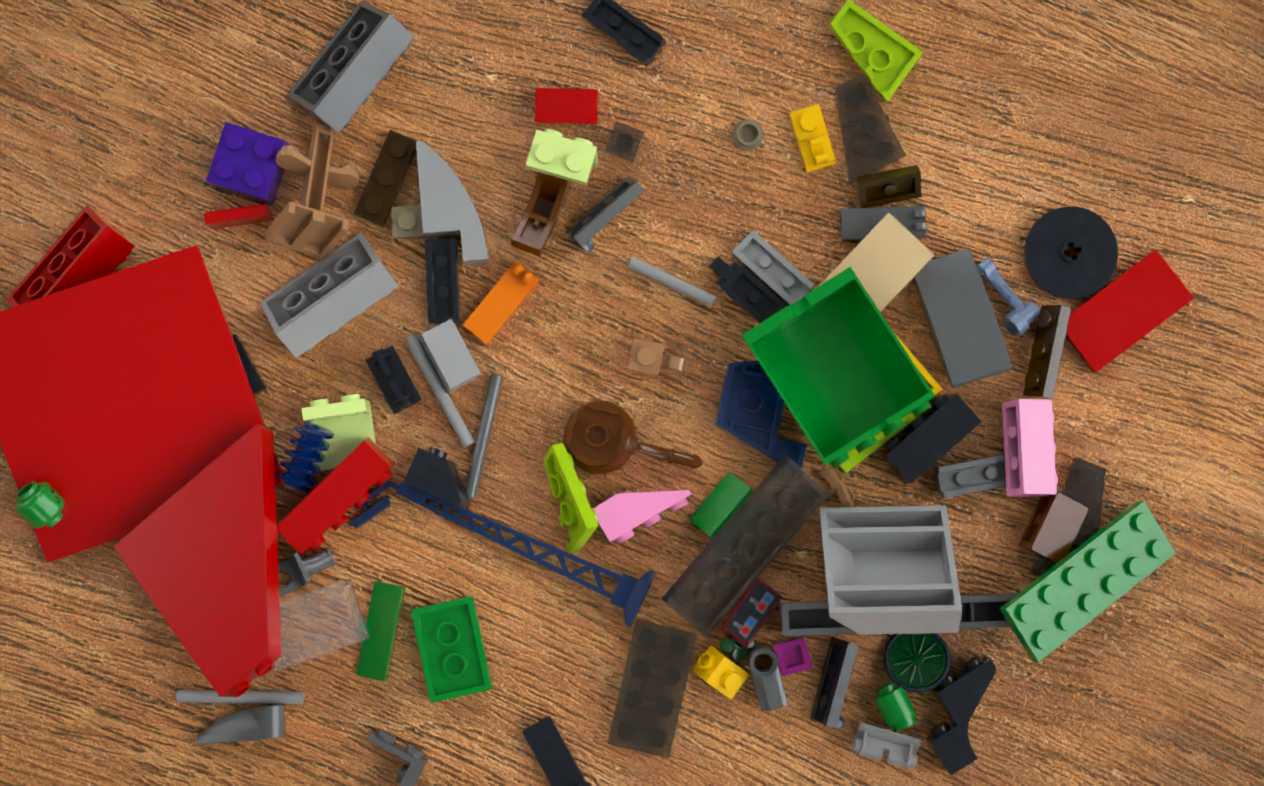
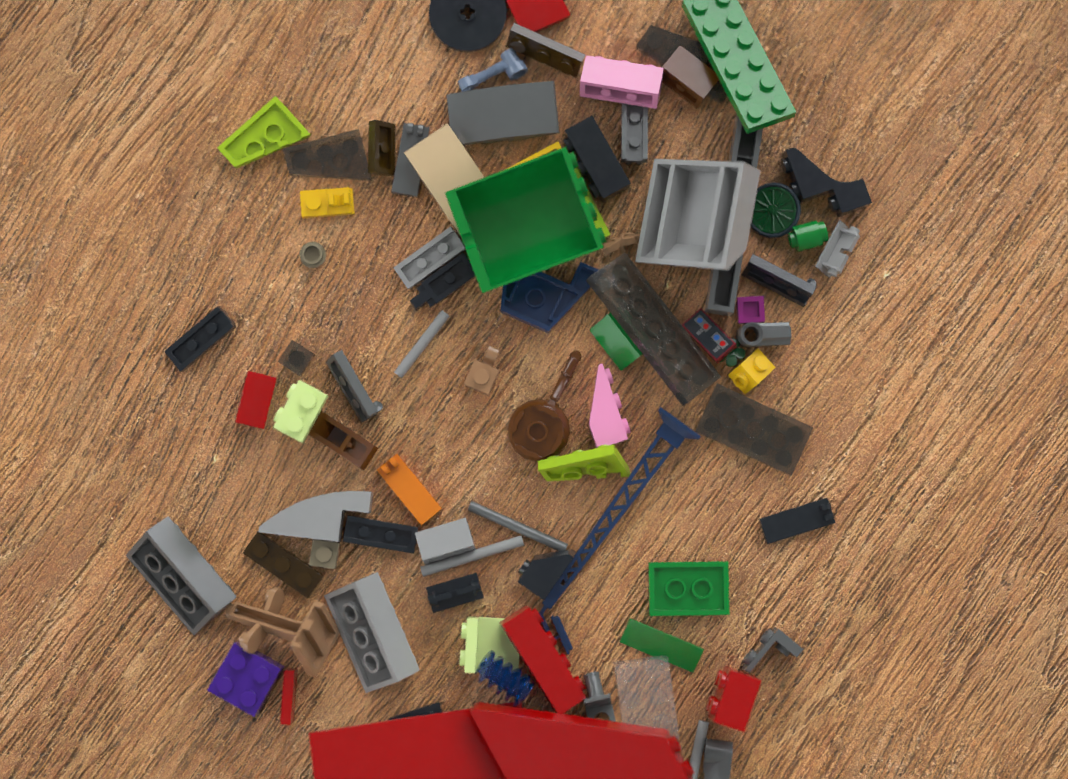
camera: 85 degrees left, 0 degrees up
none -> red brick [705,665,762,733]

